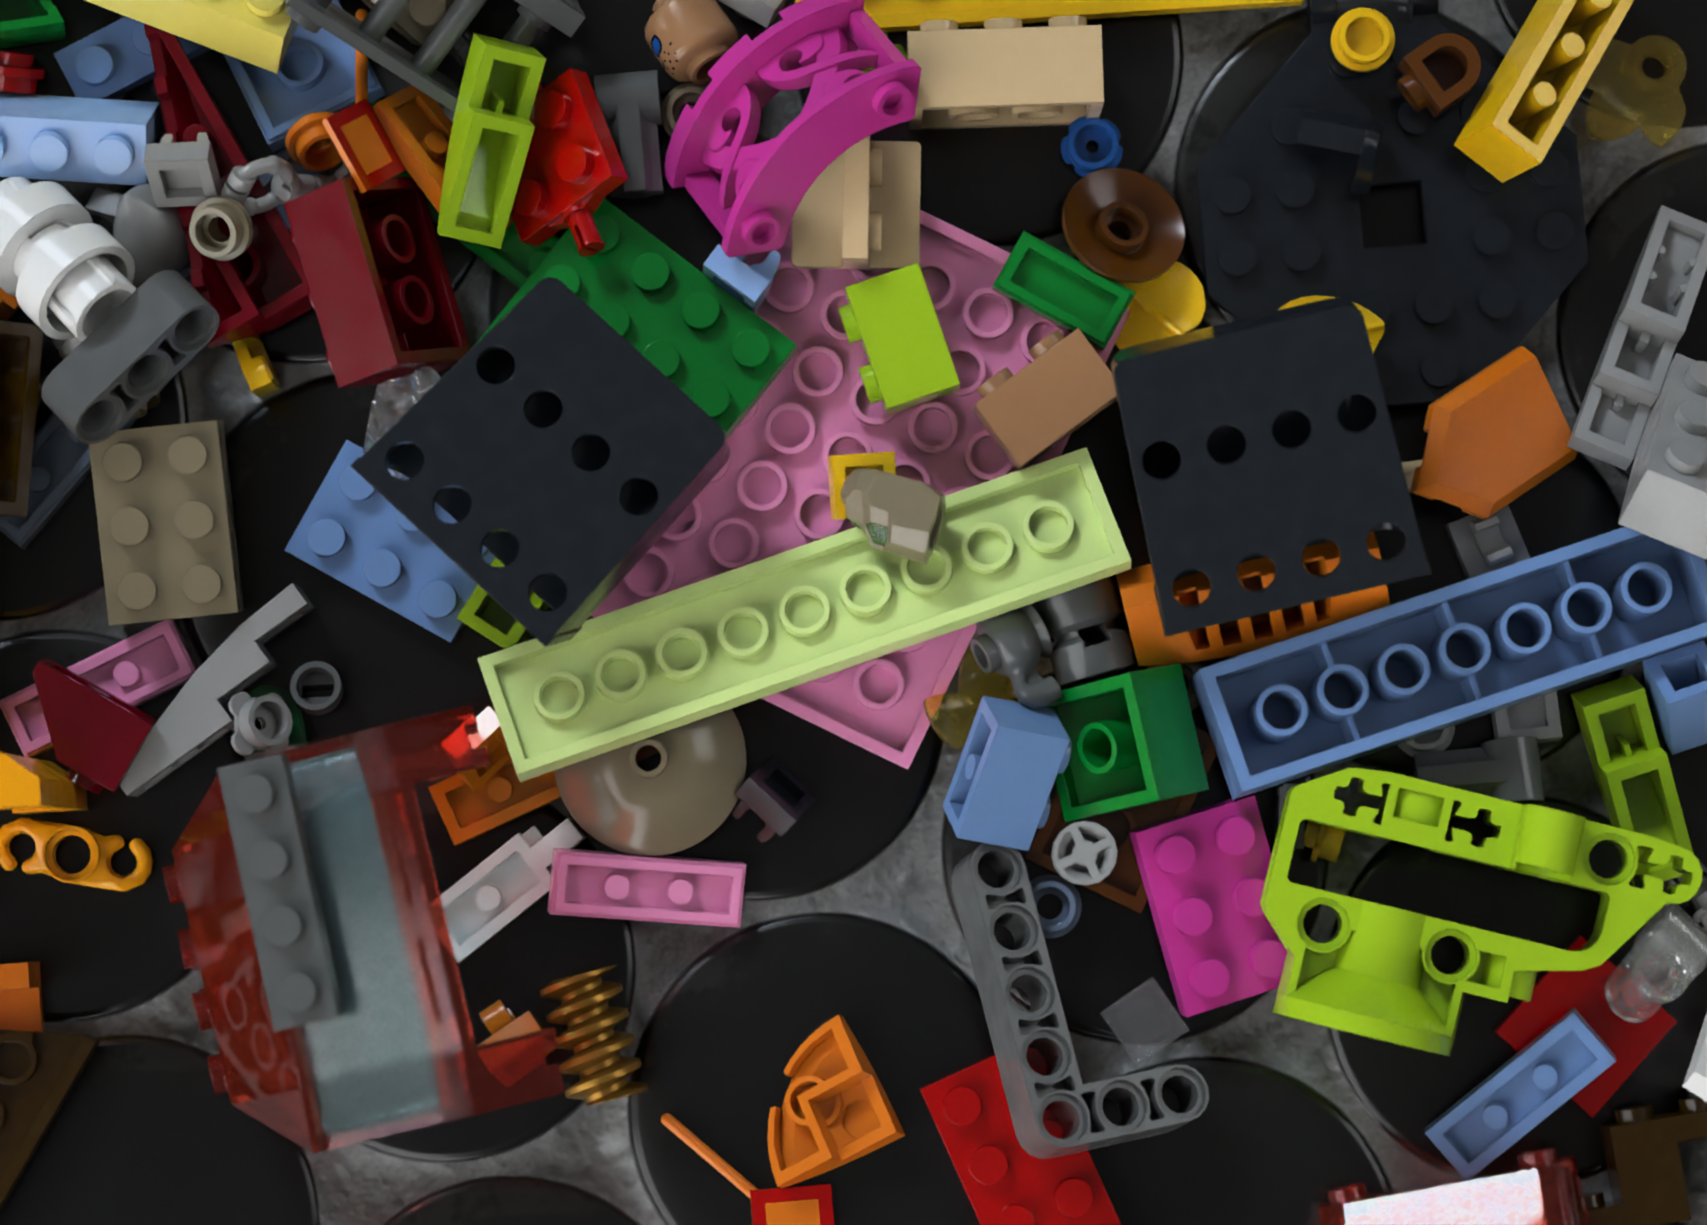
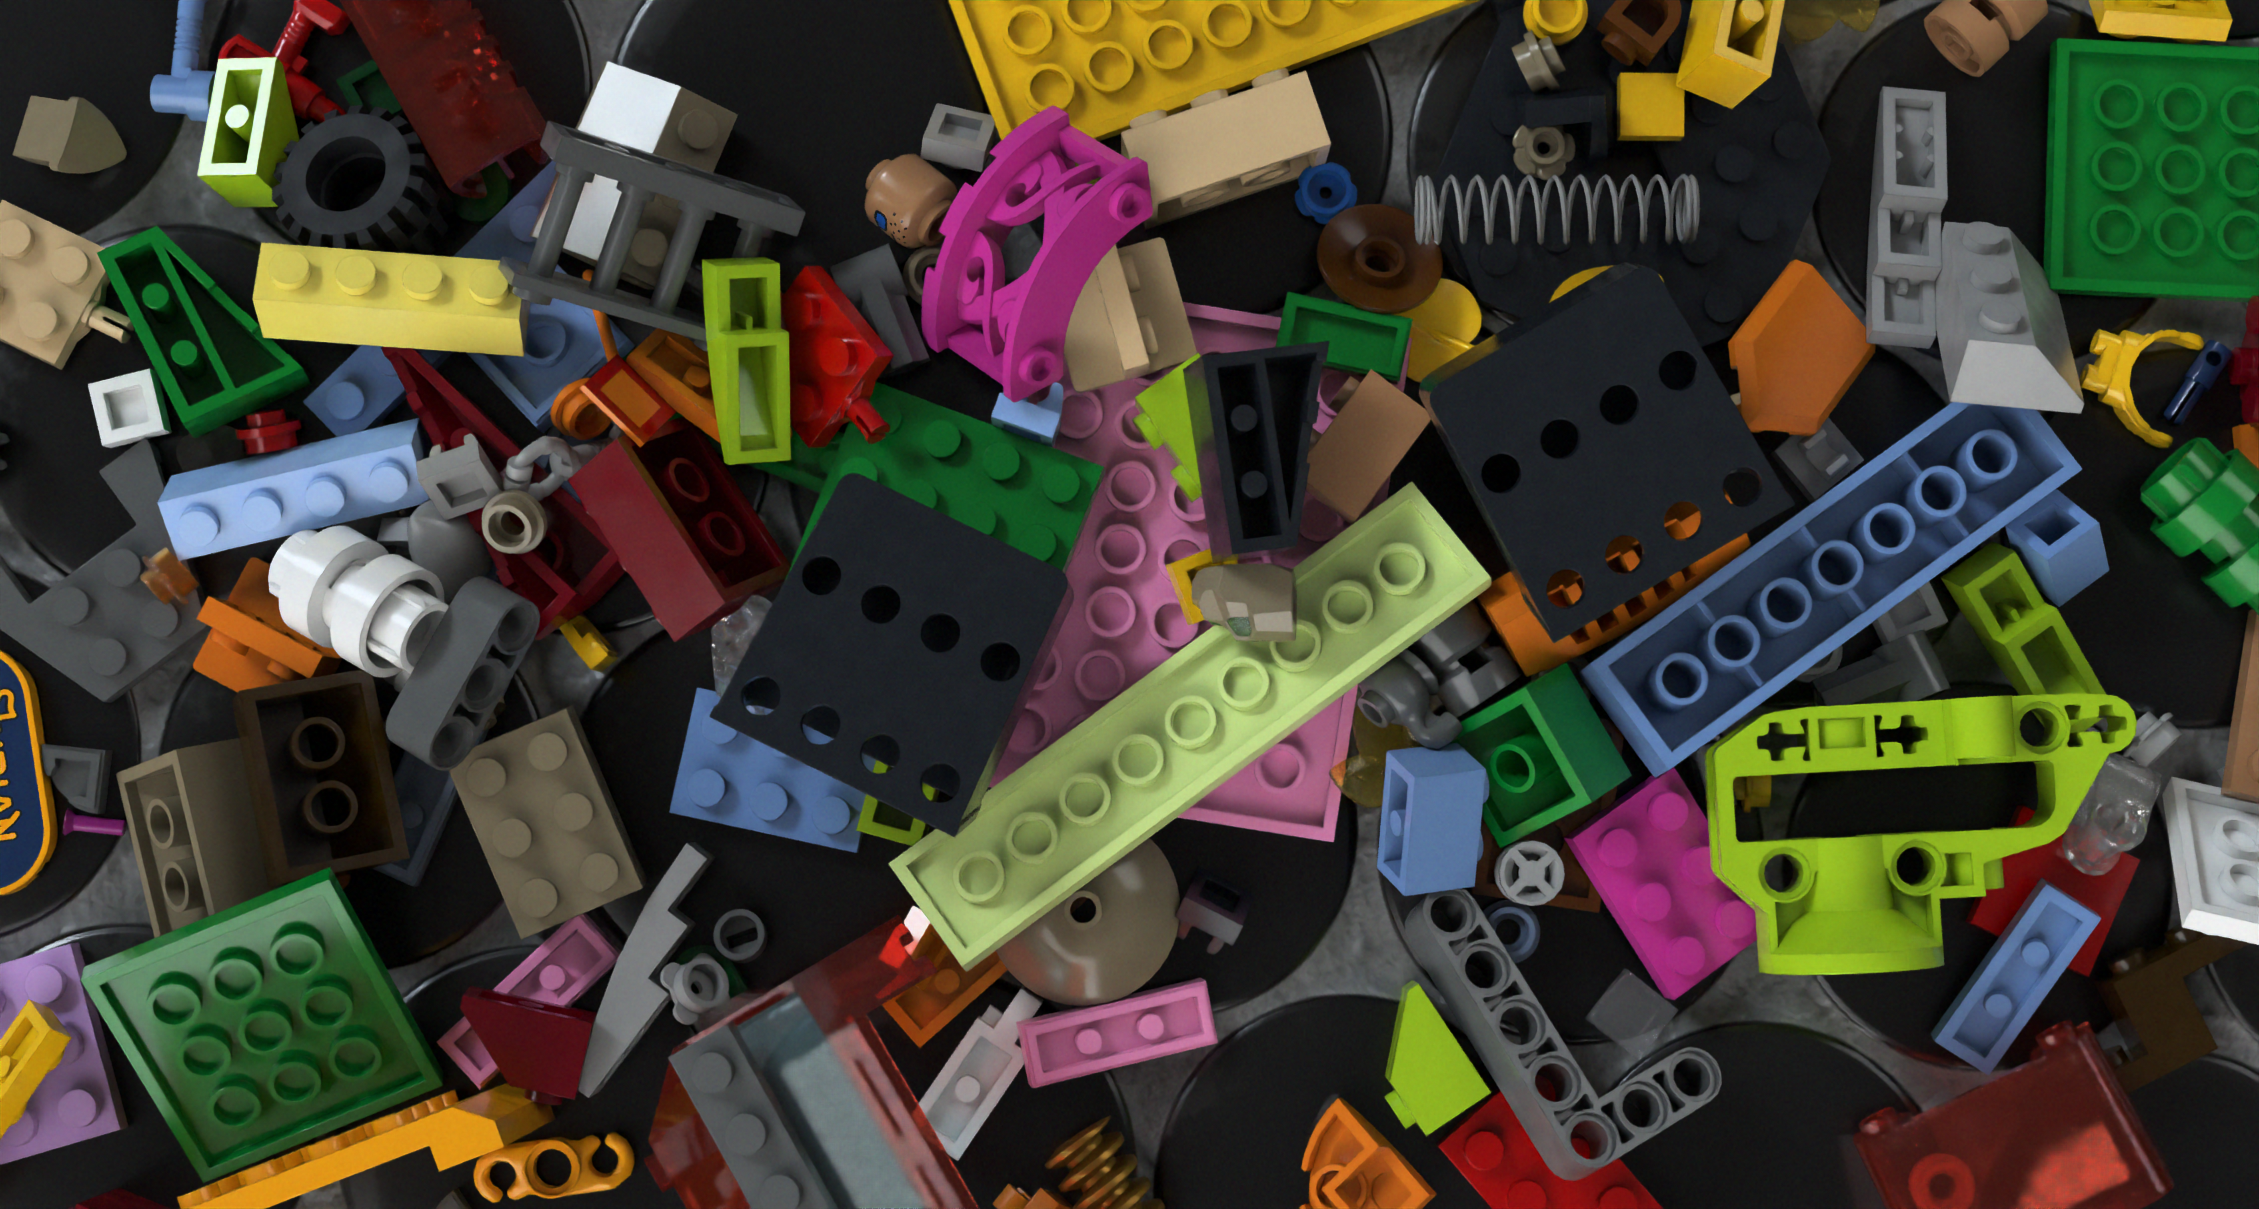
camera: 20 degrees left, 0 degrees up
none -> black wedge [1183,341,1330,563]
none -> lime slope [1384,980,1491,1136]
none -> light grey piece [1414,174,1700,246]
none -> dark tan plate [1511,30,1566,94]
none -> dark tan plate [1512,125,1576,180]
none -> yellow tile [1617,73,1685,141]

